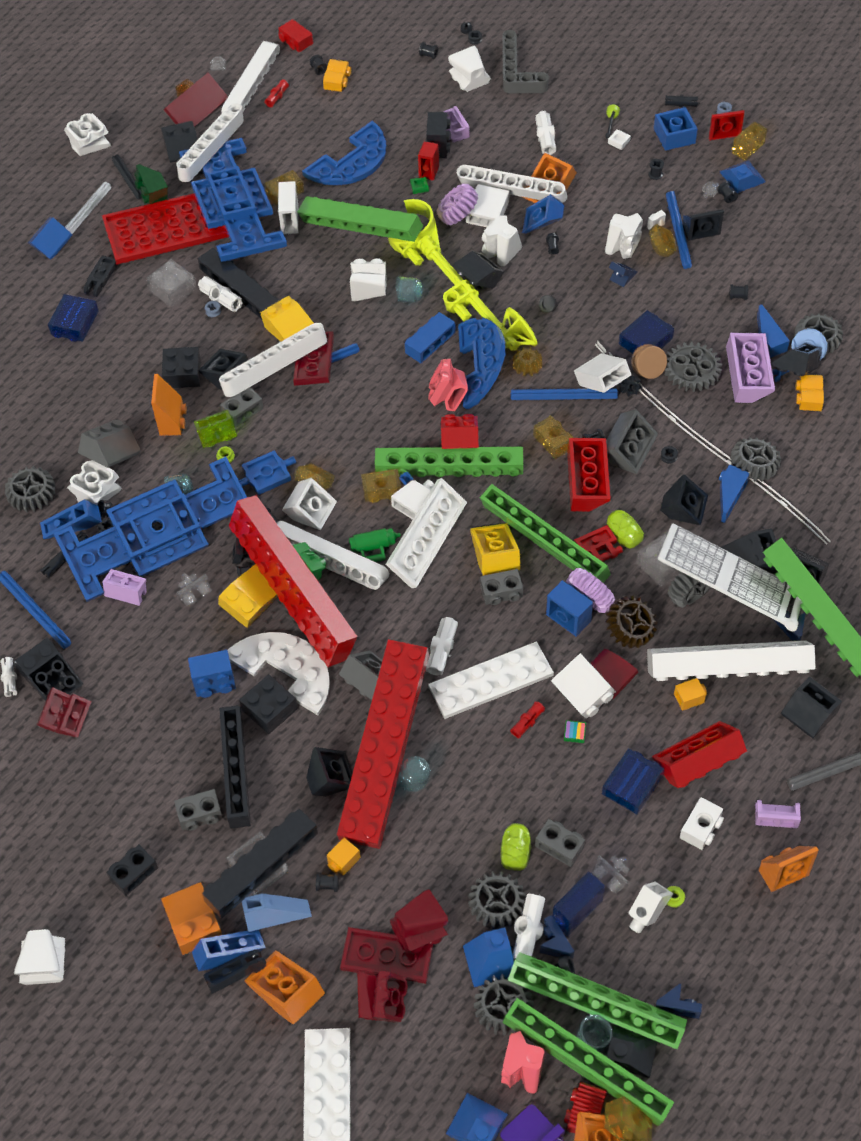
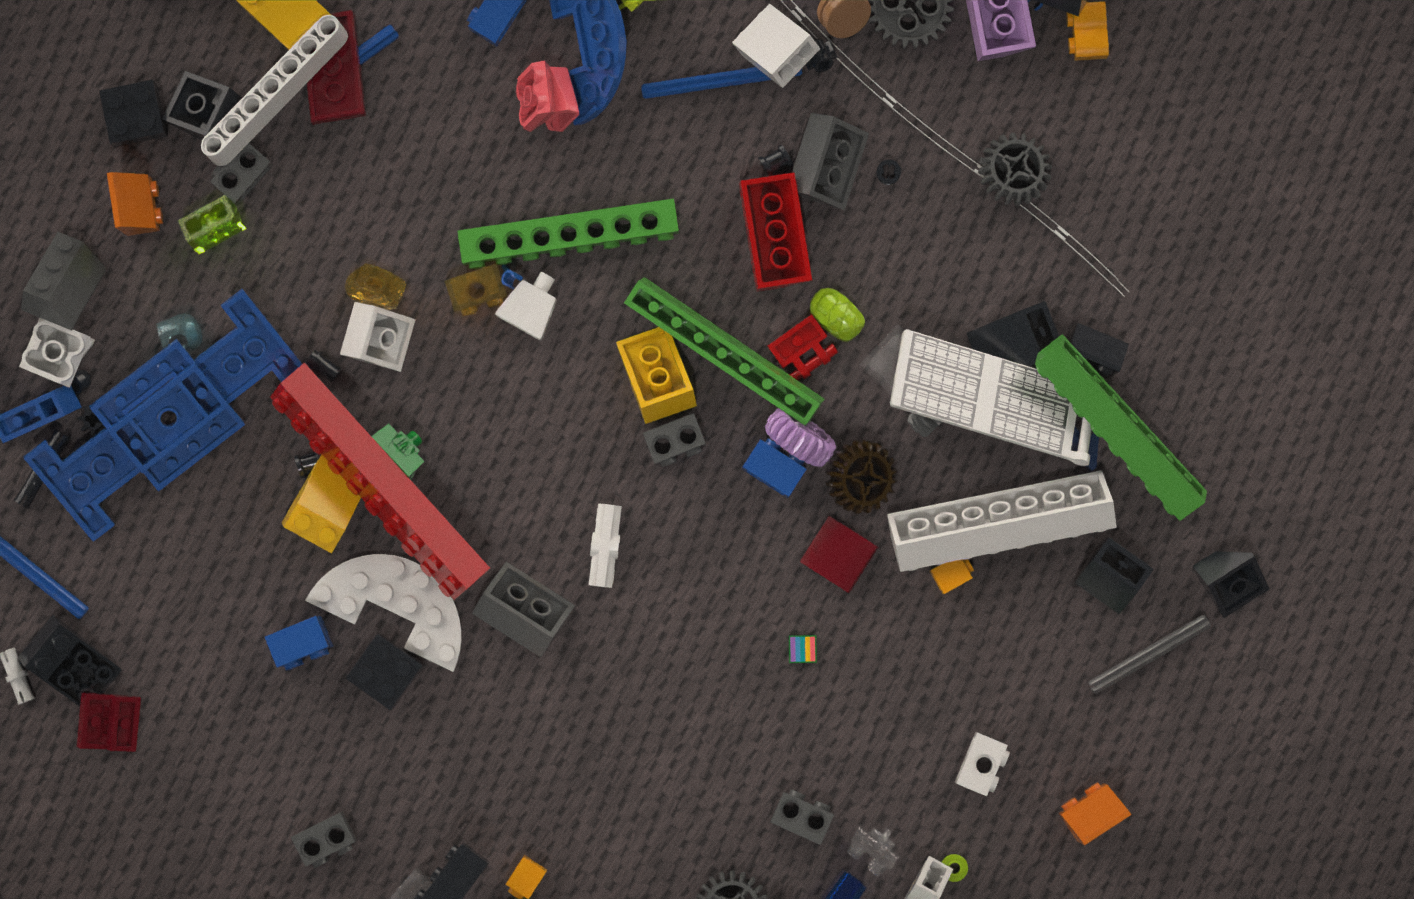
camera: 10 degrees left, 30 degrees up
lavender hinge [103,569,146,606] -> none
clear hips [176,573,212,607] -> none
lime plate [216,446,235,463] -> none
black brick [219,705,251,829] -> none
black tile [232,538,250,564] -> none
blue plate [239,450,296,495] -> none
white beam [277,521,389,590] -> none
black slope [306,747,353,797] -> none
red brick [337,639,429,849] -> none
green piece [349,528,401,562] -> none
white plate [385,478,467,588] -> none
clear light blue helmet [398,756,430,792] -> none
white plate [428,641,554,719] -> none
red brick [441,414,479,449] -> none
lime piece [501,823,531,871] -> none
red pin [510,701,545,739] -> none
clear yellow gear [512,347,542,377] -> none
clear yellow brick [533,416,573,459] -> none
white brick [551,653,616,718] -> none
clear blue brick [602,748,664,815] -> none
red slope [652,721,747,788] -> none
black slope [660,474,708,525] -> none
blue slope [719,464,750,523] -> none
lavender hinge [755,800,801,828] -> none

